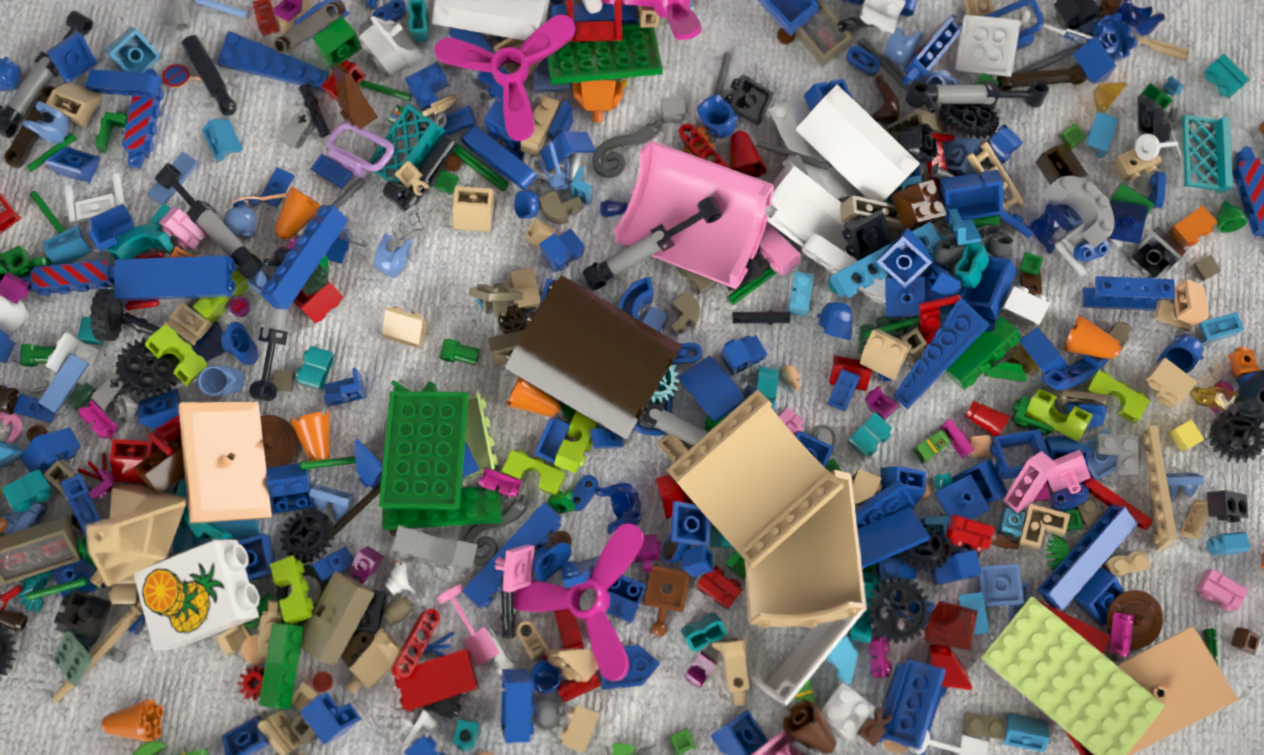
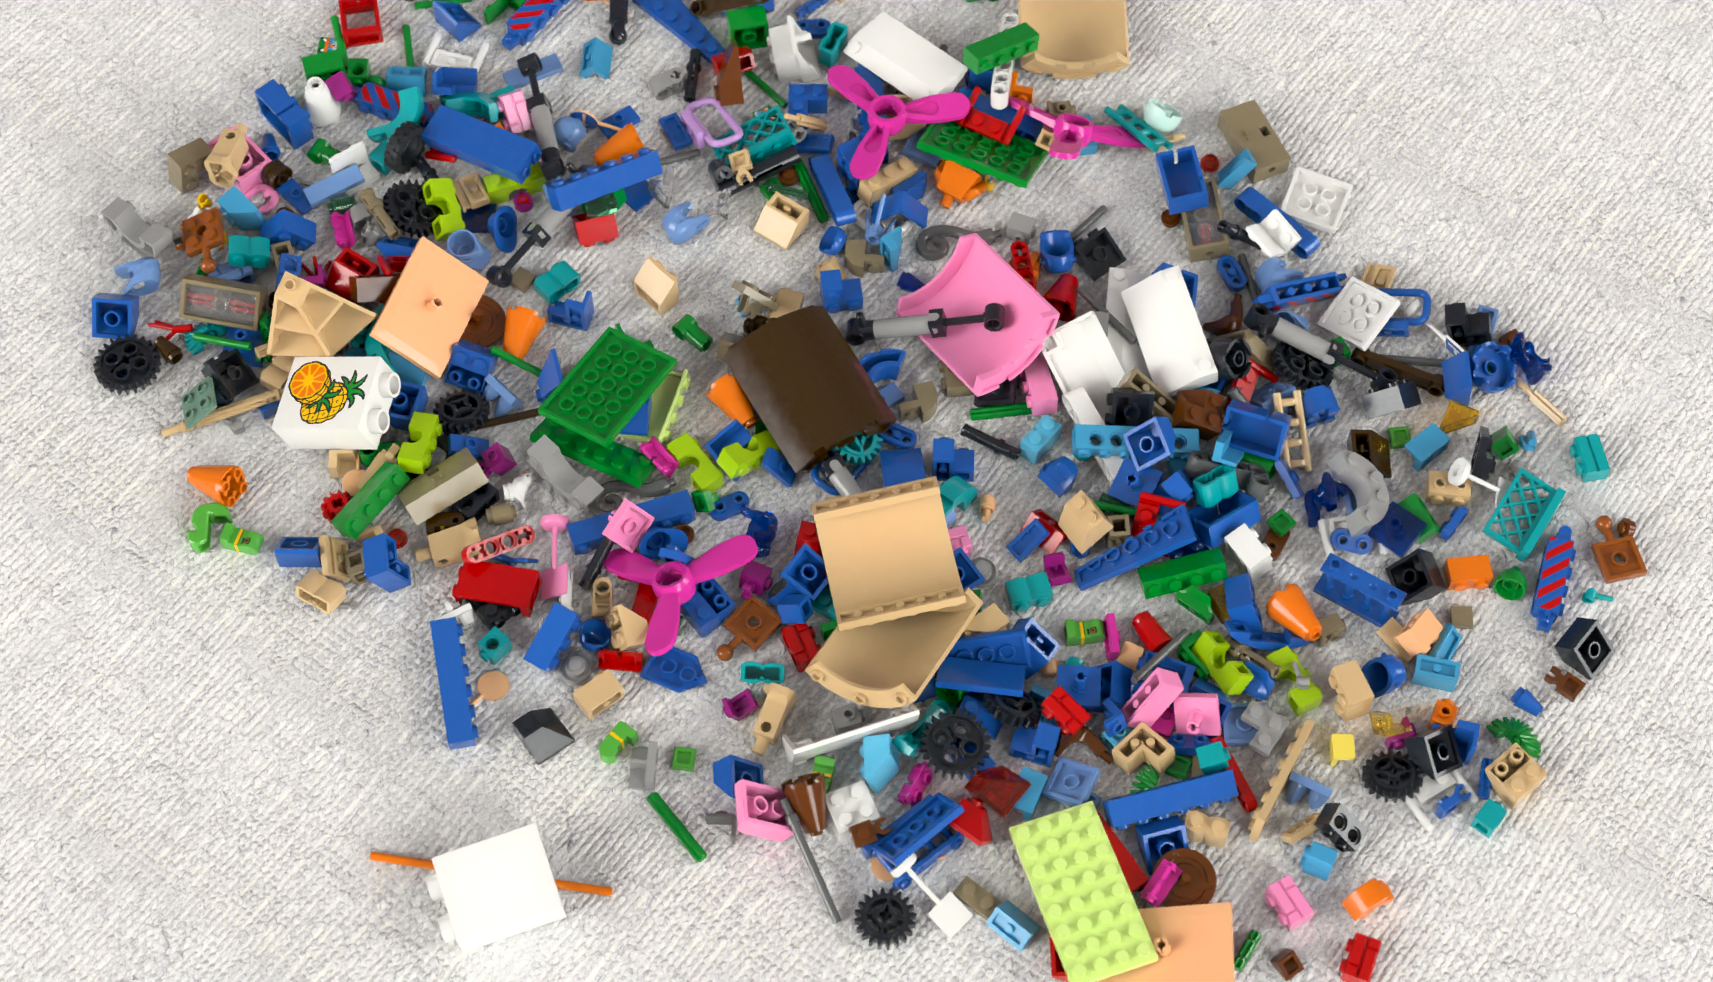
camera: 30 degrees right, 15 degrees down
none -> dark tan pin [358,188,401,240]
none -> teal arch [366,86,424,143]
none -> clear green tile [766,183,809,200]
none -> light grey brick [831,703,865,735]
none -> blue bracket [1102,698,1127,738]
none -> dark grey bar [1130,629,1190,684]
none -> teal brick [1195,741,1231,774]
none -> light grey hand [1292,661,1310,689]
none -> brick [1362,379,1422,420]
none -> dark azure tile [1428,624,1462,660]

